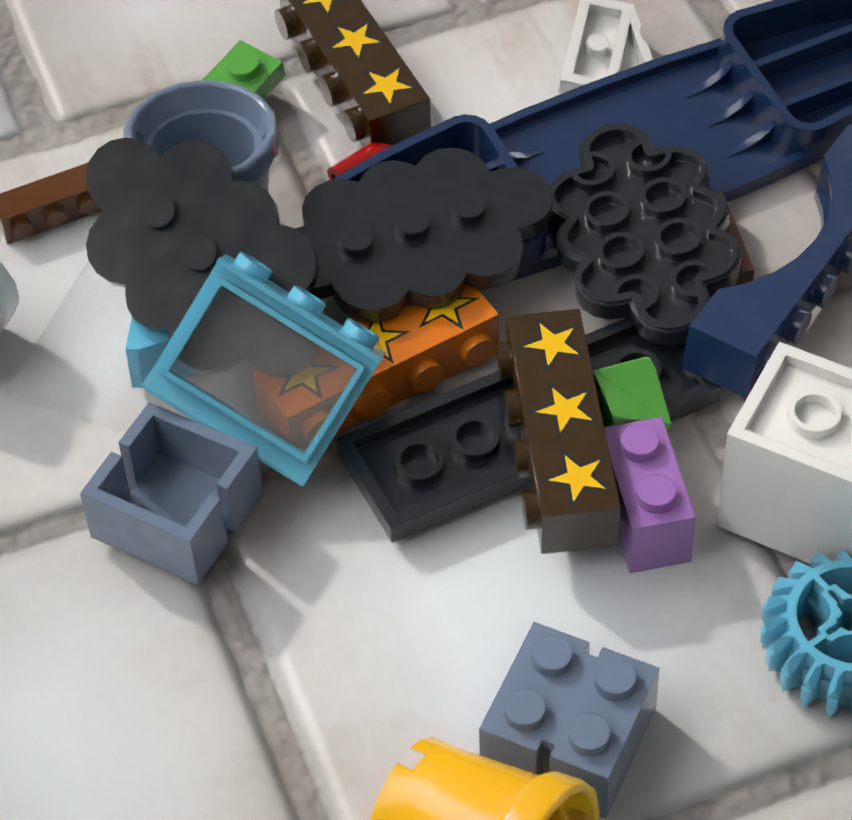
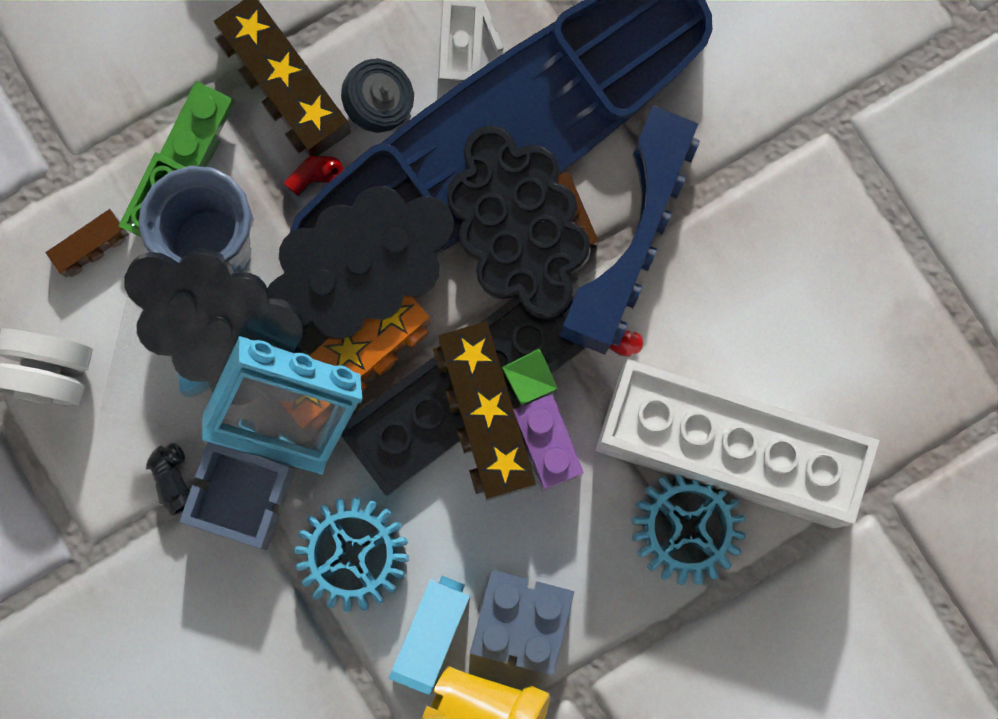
camera: 15 degrees left, 30 degrees up
none -> black arm [146,443,189,516]
none -> medium azure gear [294,497,409,612]
none -> black wheel [341,58,414,133]
none -> medium azure slope [389,575,470,695]

